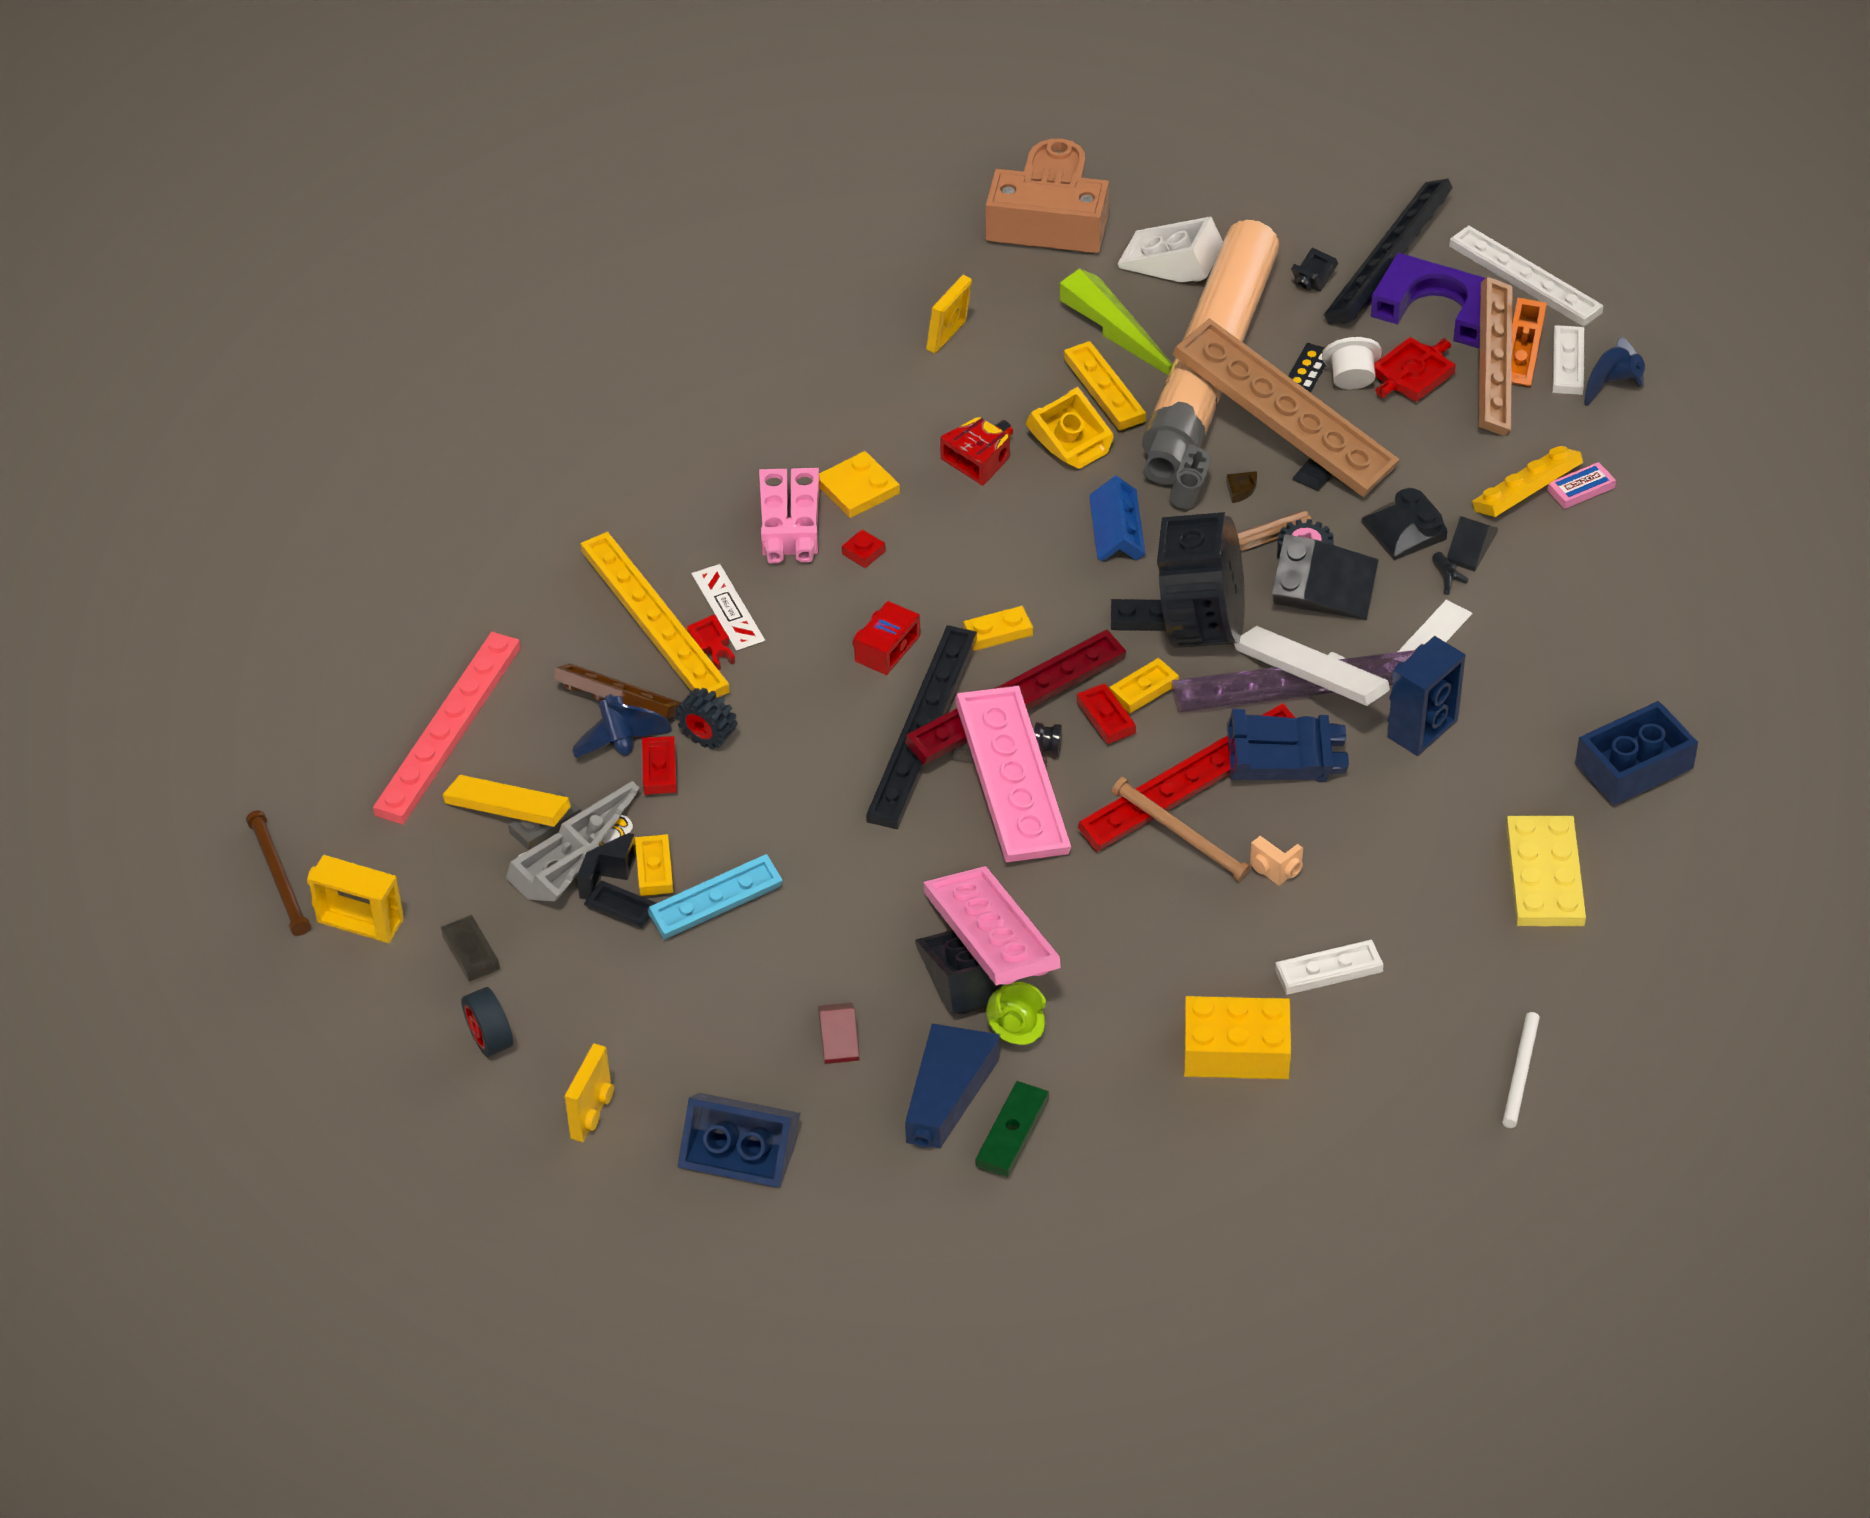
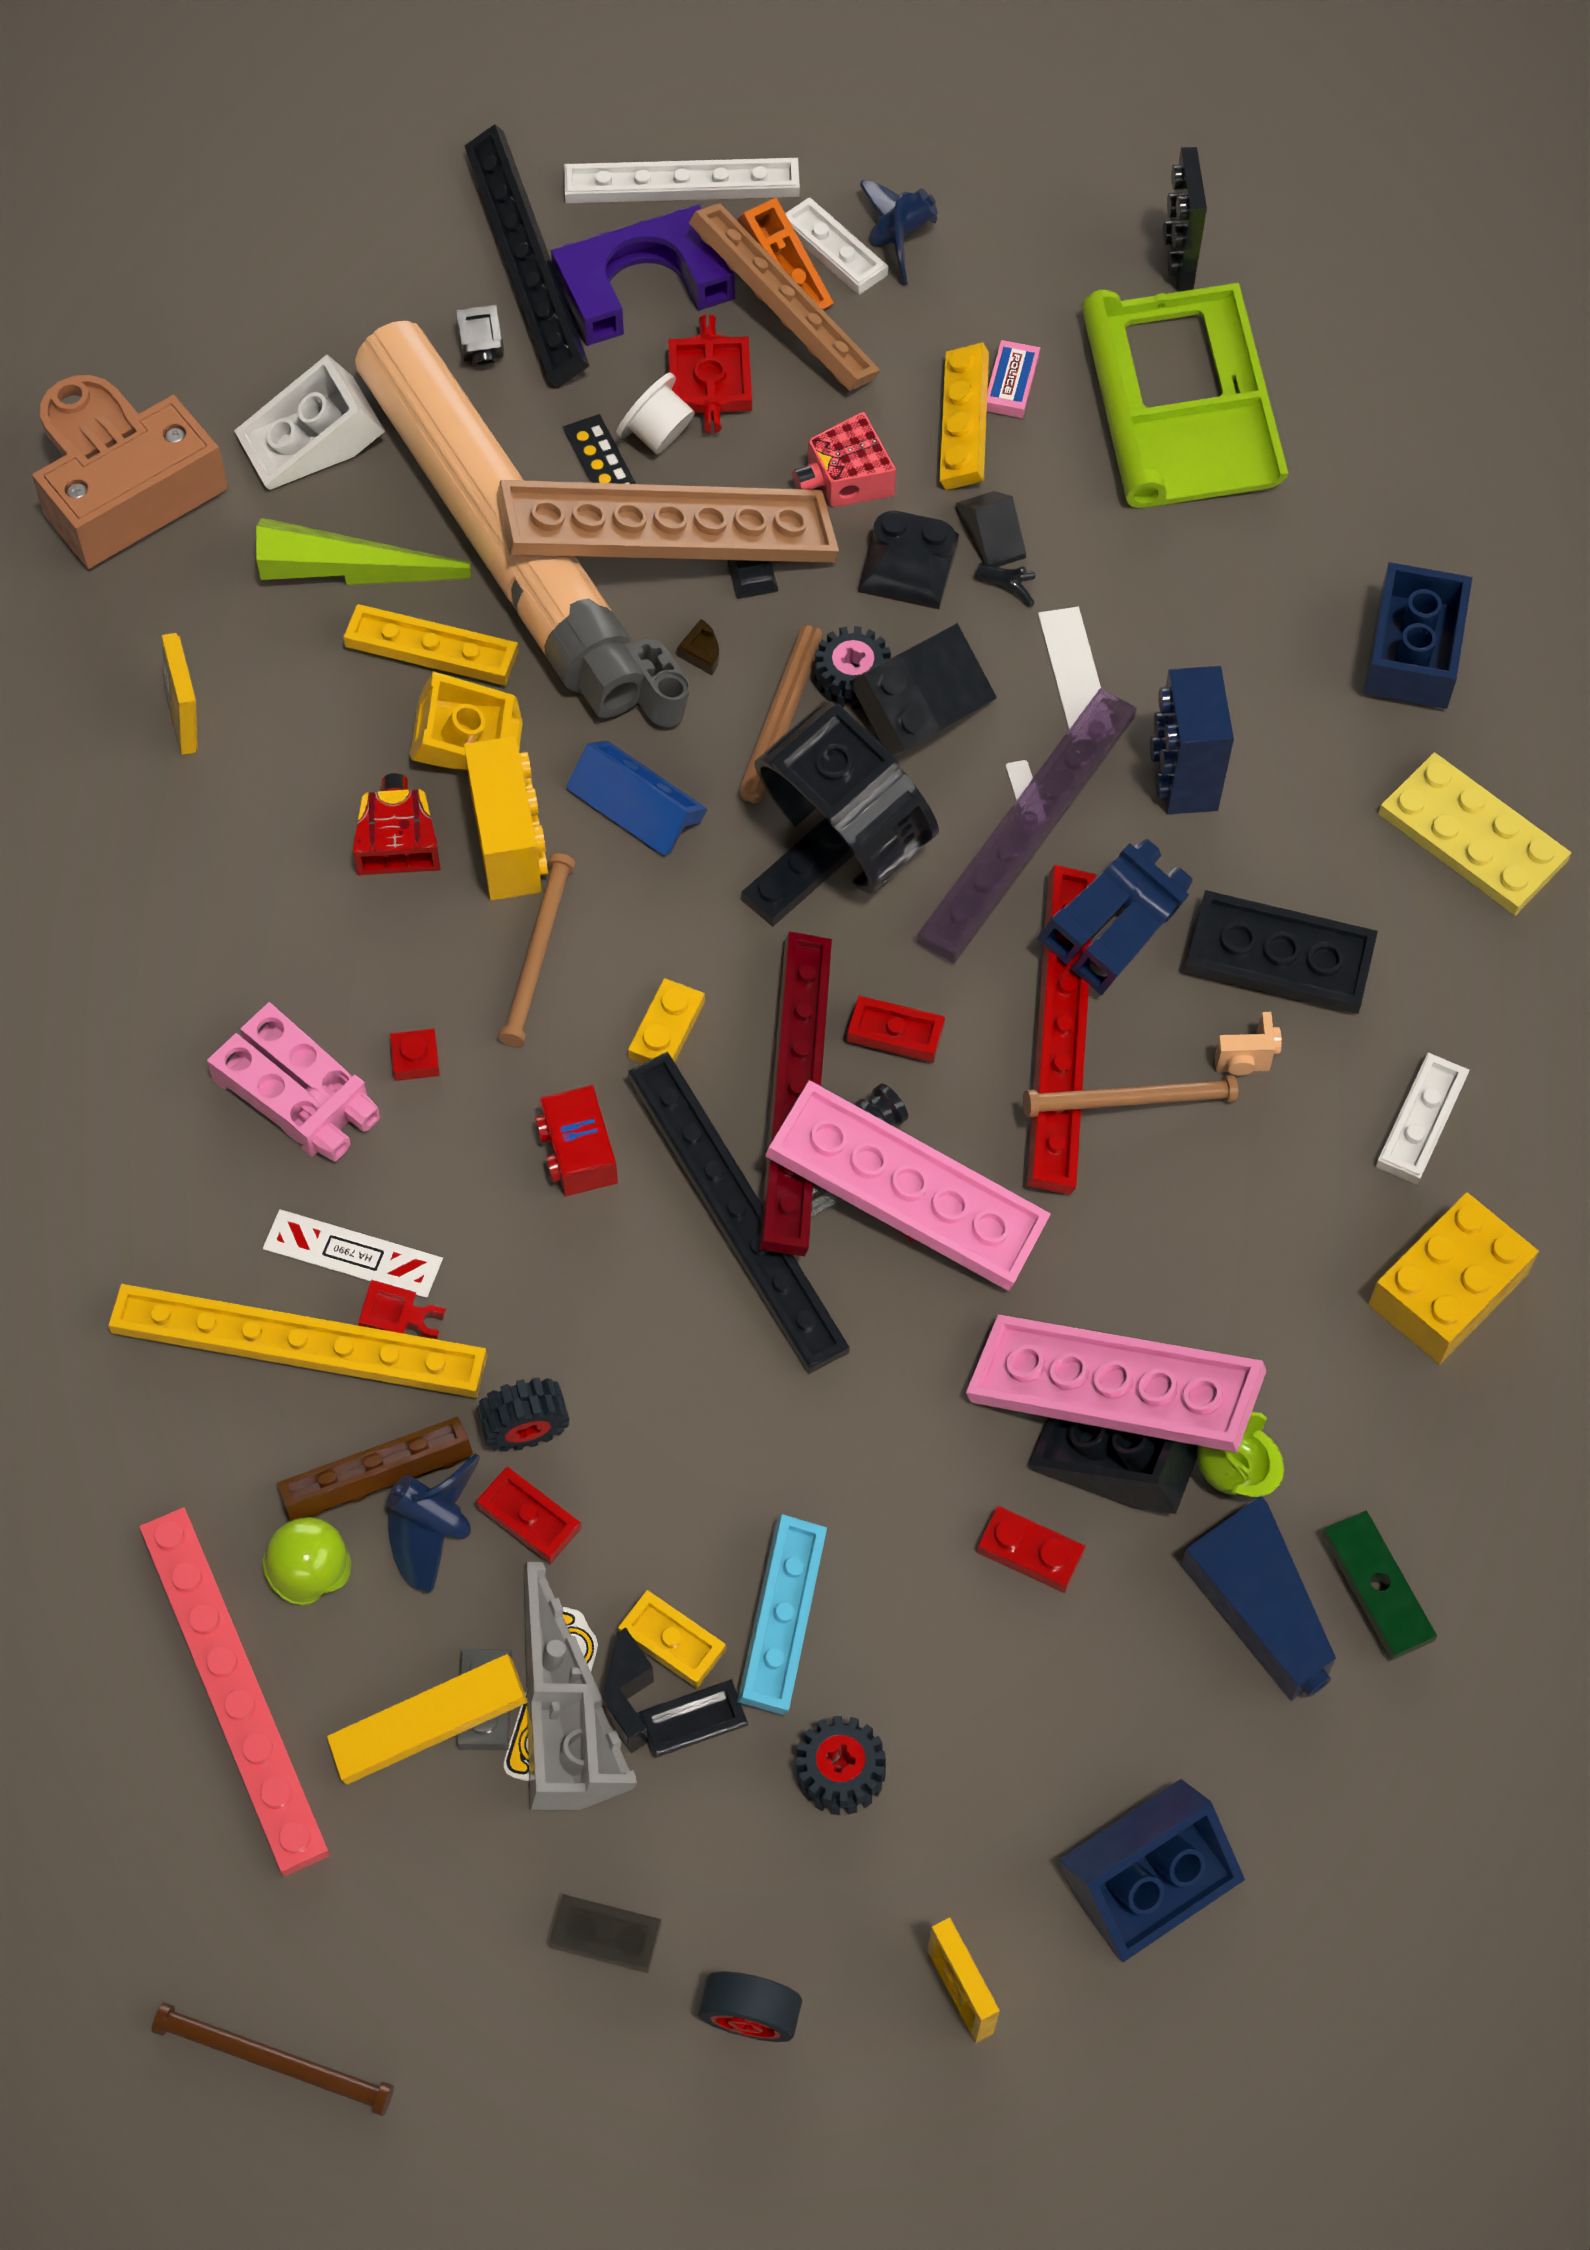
camera: 50 degrees left, 15 degrees up
yellow window [307,855,404,943] -> none
slope [818,1003,859,1064] -> none
yellow plate [819,451,900,518] -> none
yellow plate [1109,658,1179,714] -> none
white tile [1234,626,1390,706] -> none
none -> lime helmet [262,1517,351,1606]
none -> yellow brick [464,736,548,901]
none -> medium nougat bar [498,853,576,1047]
none -> coral torso [792,412,896,507]
none -> black wheel [796,1716,886,1815]
none -> red plate [977,1506,1086,1593]
none -> lime piece [1081,283,1288,508]
none -> black plate [1163,147,1207,292]
none -> black plate [1185,890,1378,1014]

